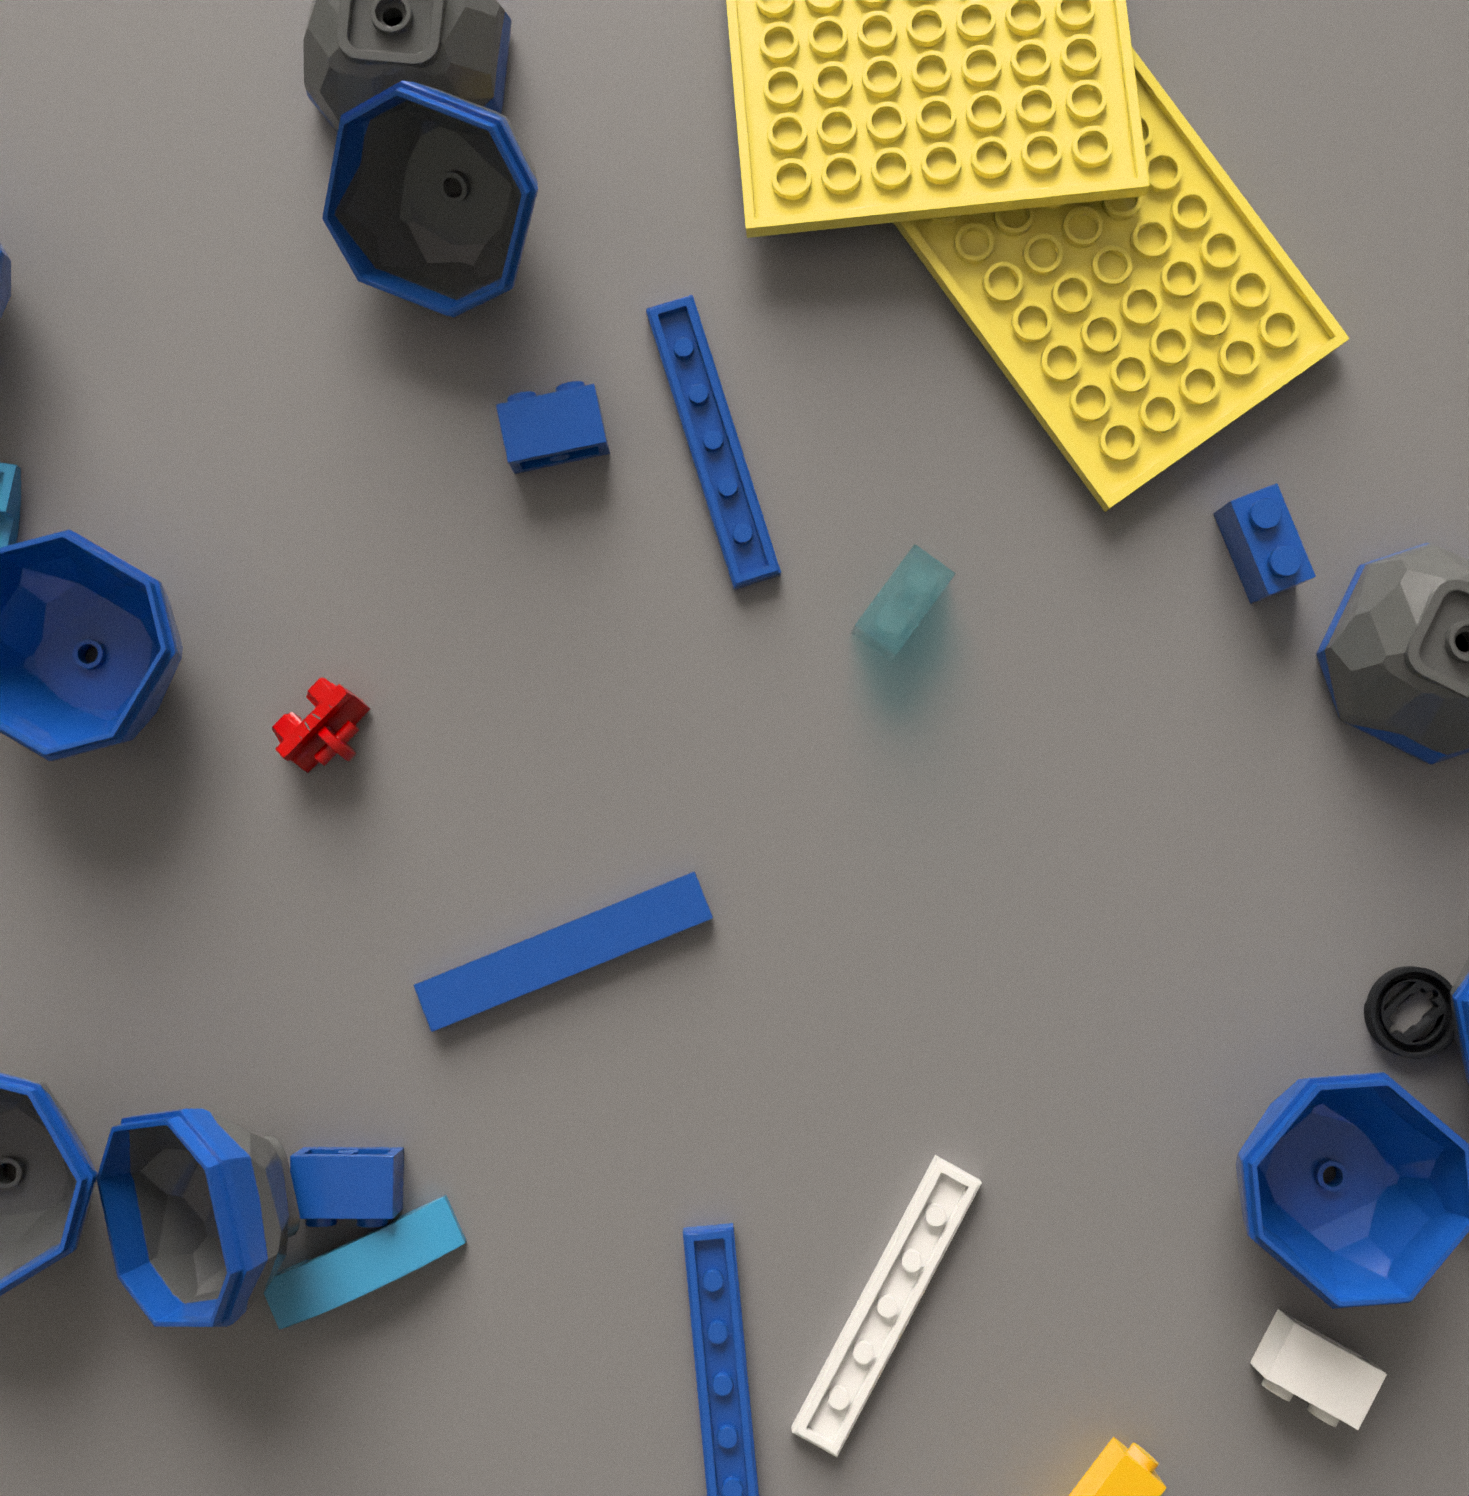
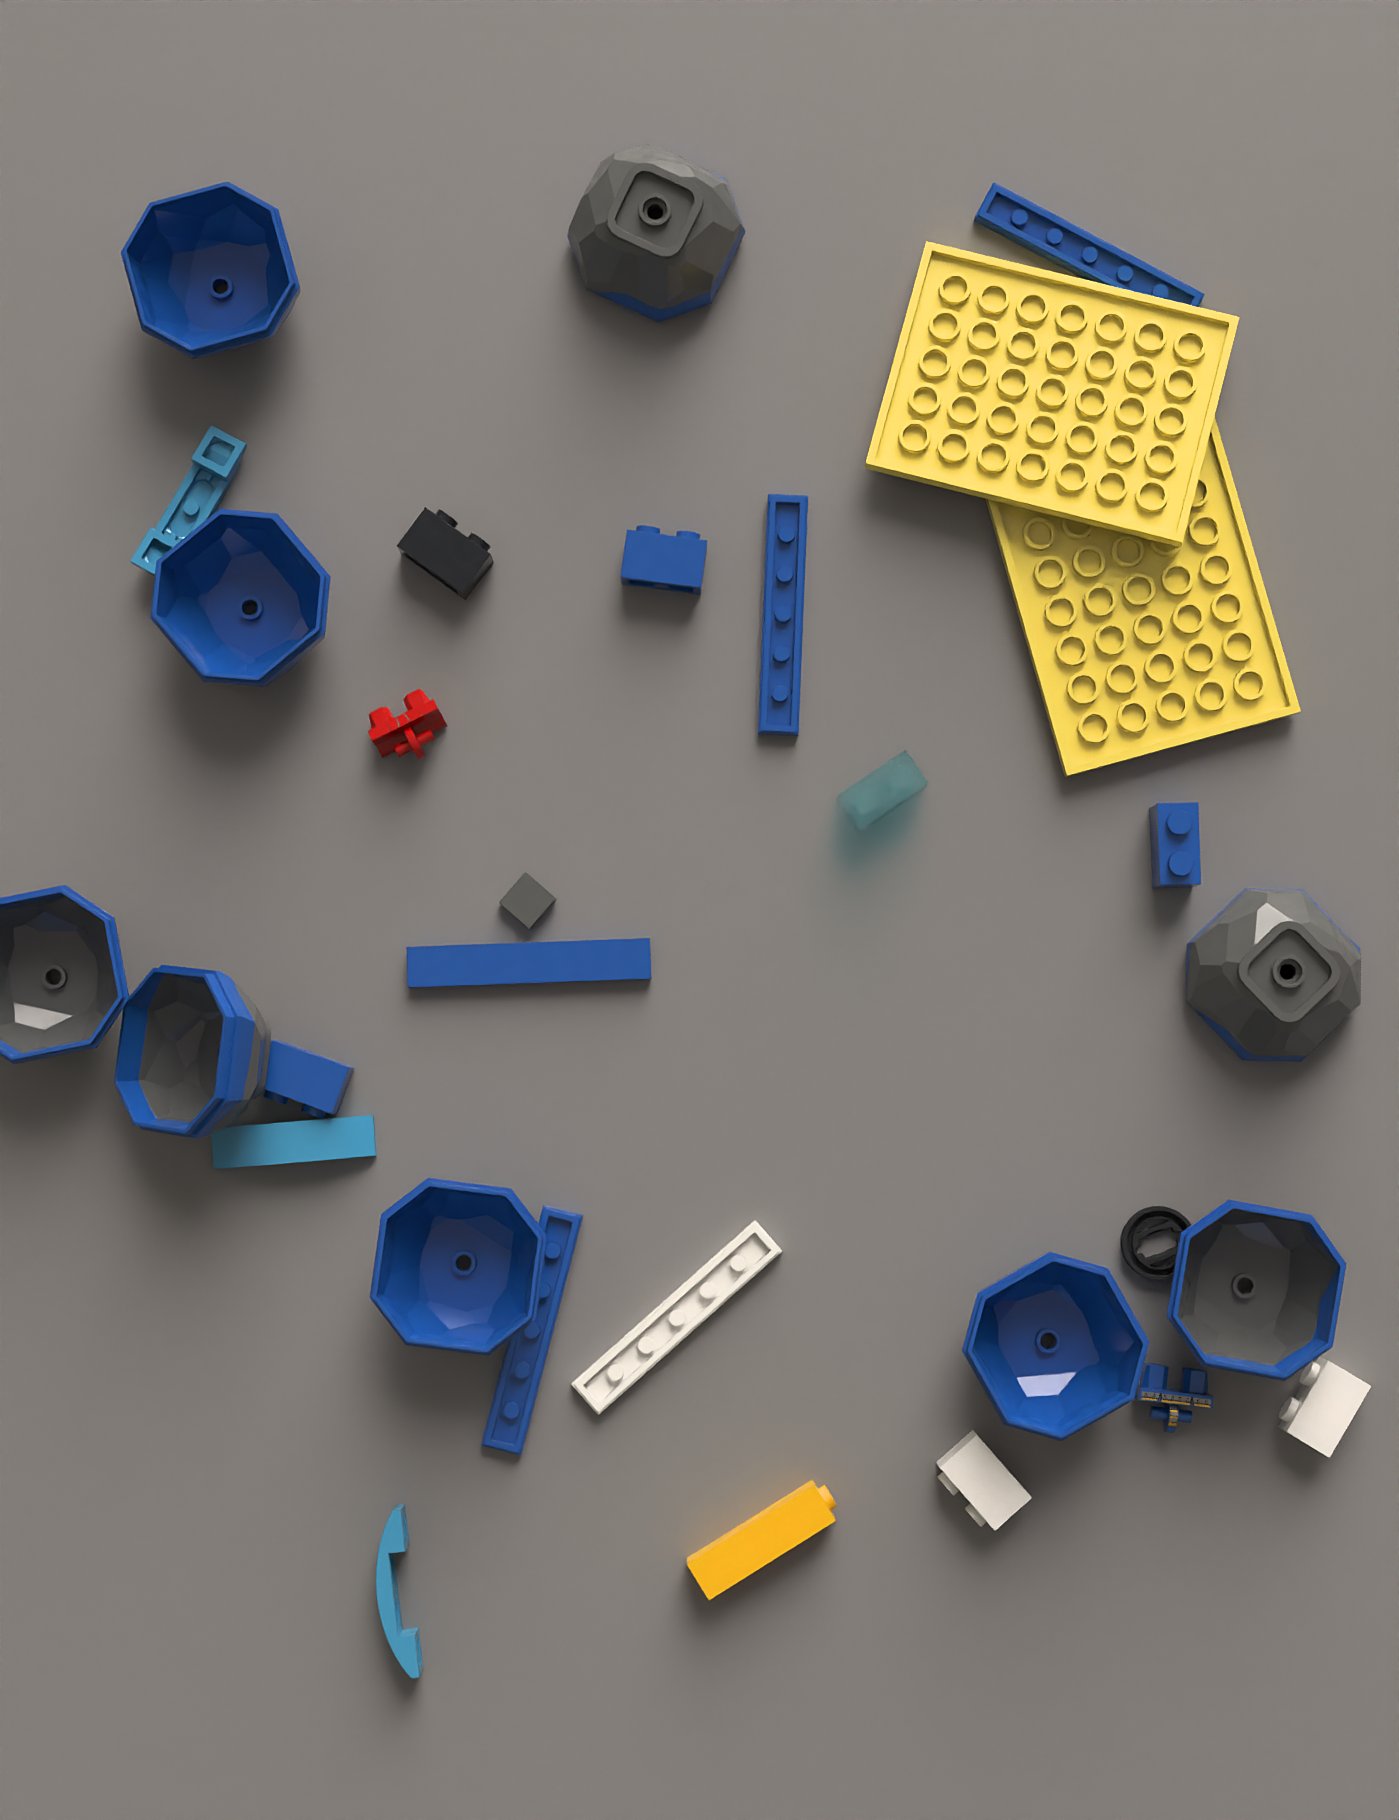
camera: 20 degrees right, 0 degrees up
dark grey rock [322,80,538,318] -> none
none -> blue rock [370,1178,547,1356]
none -> black brick [397,507,494,600]
none -> dark grey tile [499,872,556,929]

